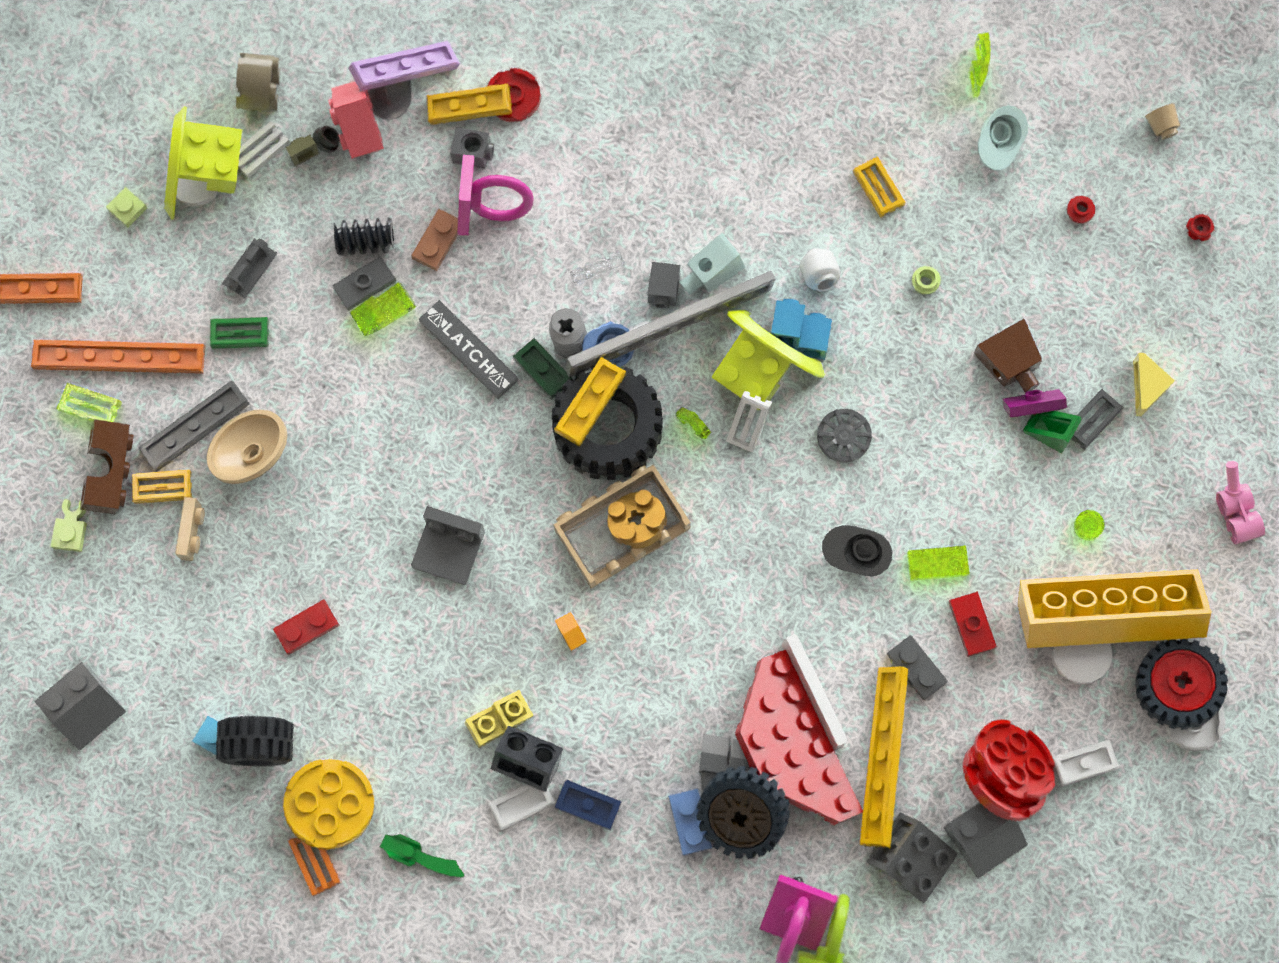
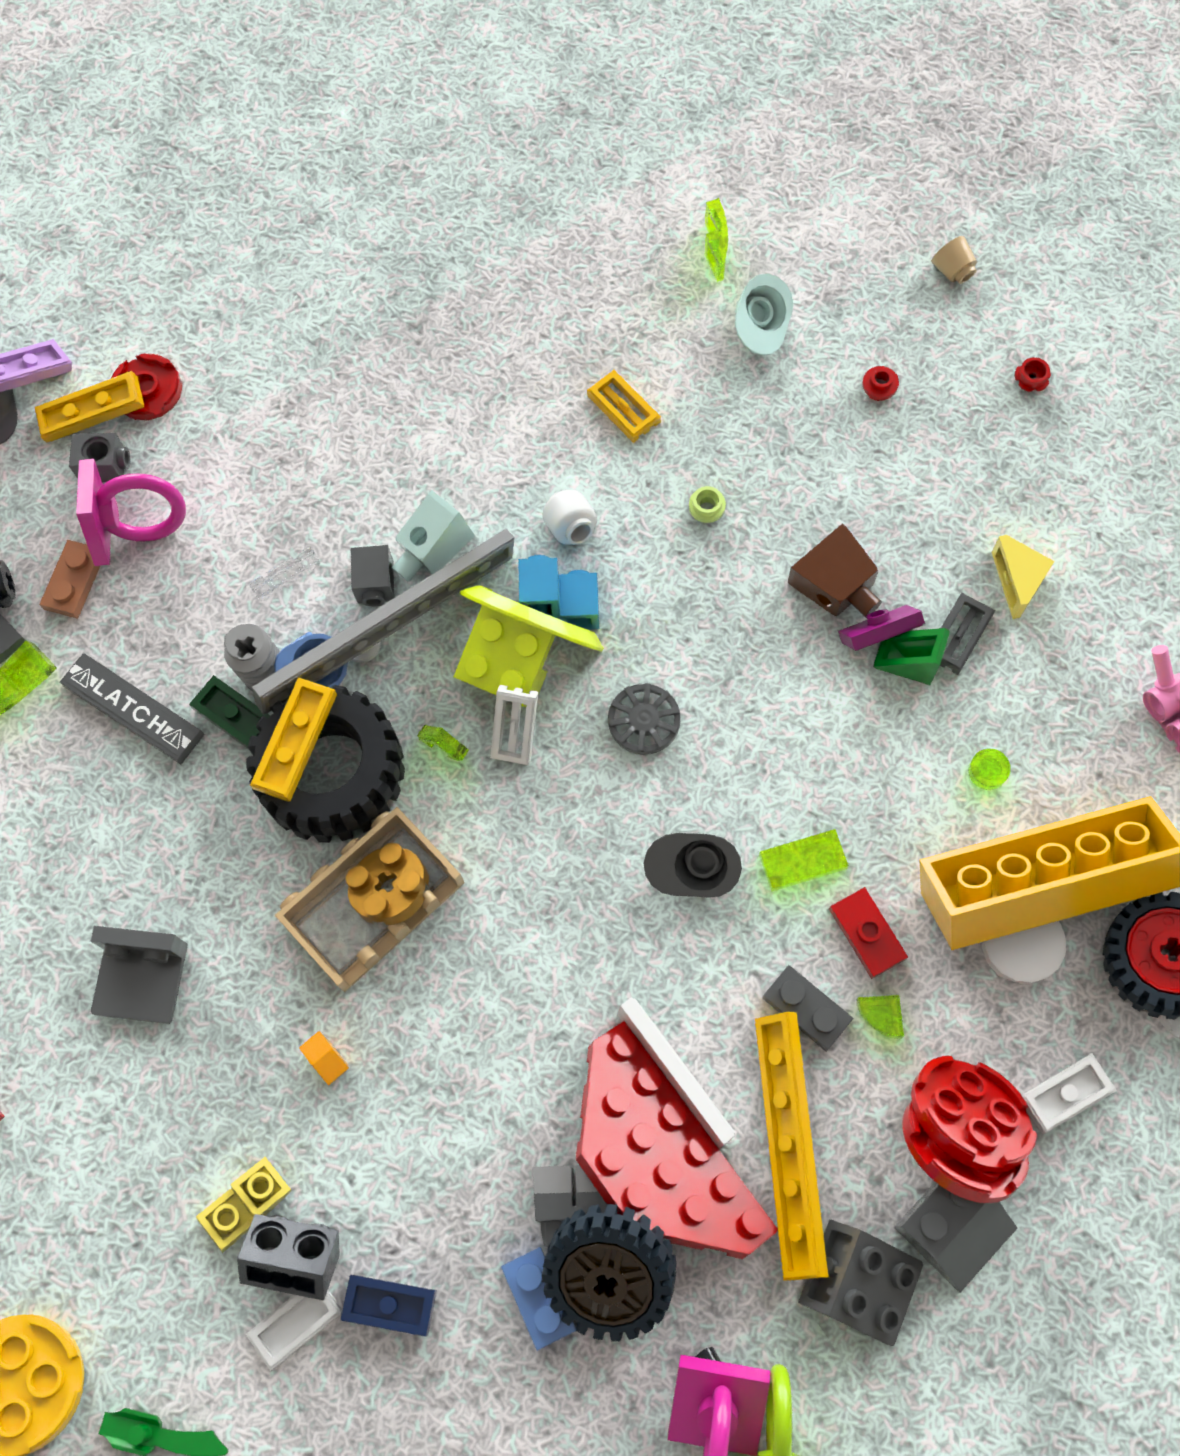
camera: 10 degrees left, 5 degrees down
none -> clear neon green tile [856,995,904,1039]

